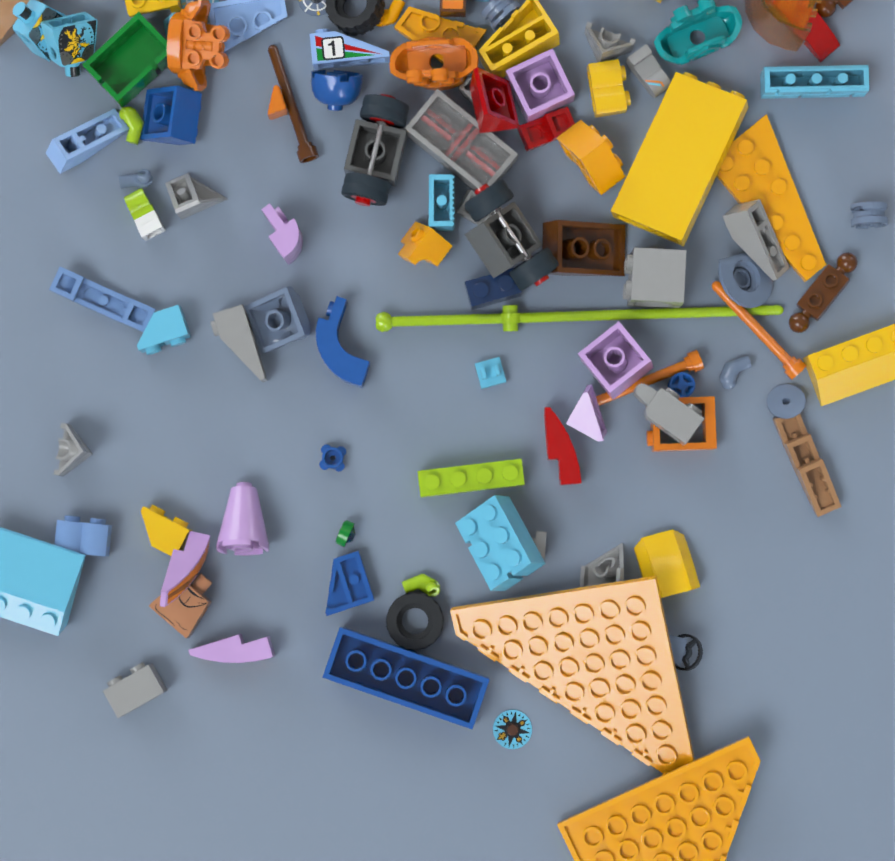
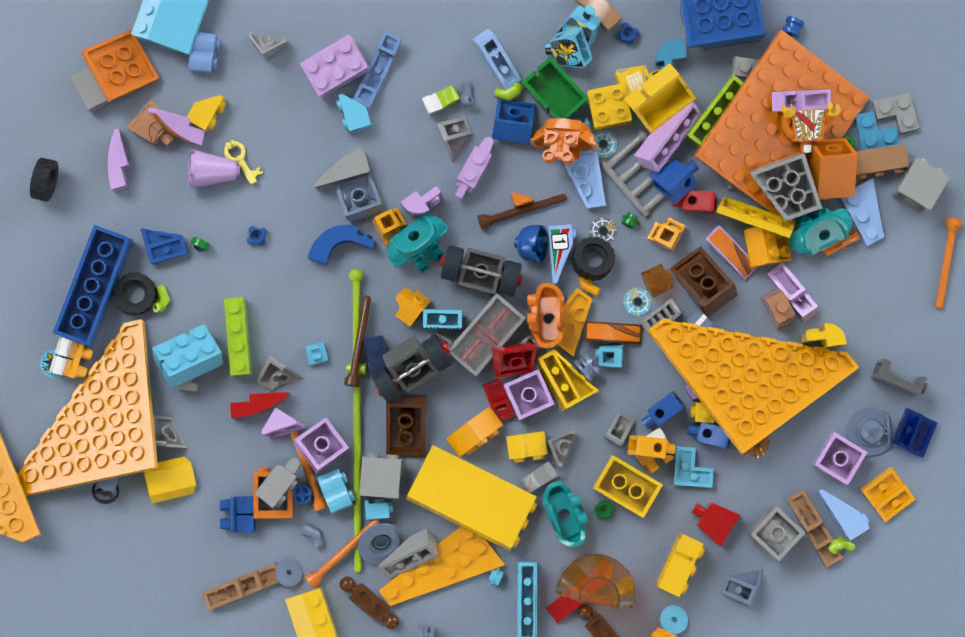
camera: 85 degrees right, 0 degrees up
none -> black tyre [30,157,59,202]
none -> hips [49,337,93,378]
none -> orange plate [81,29,159,103]
none -> blue hips [220,496,255,533]
none -> light yellow piece [224,140,263,185]
none -> light grey slope [256,356,303,392]
none -> lavender brick [300,34,371,99]
none -> medium azure brick [317,469,355,515]
none -> reddish brown piece [344,296,371,387]
none -> medium azure brick [365,499,393,520]
none -> light orange brick [372,208,407,247]
none -> teal piece [388,214,448,273]
none -> lavender hinge [455,137,494,200]
none -> medium azure plate [489,568,504,587]

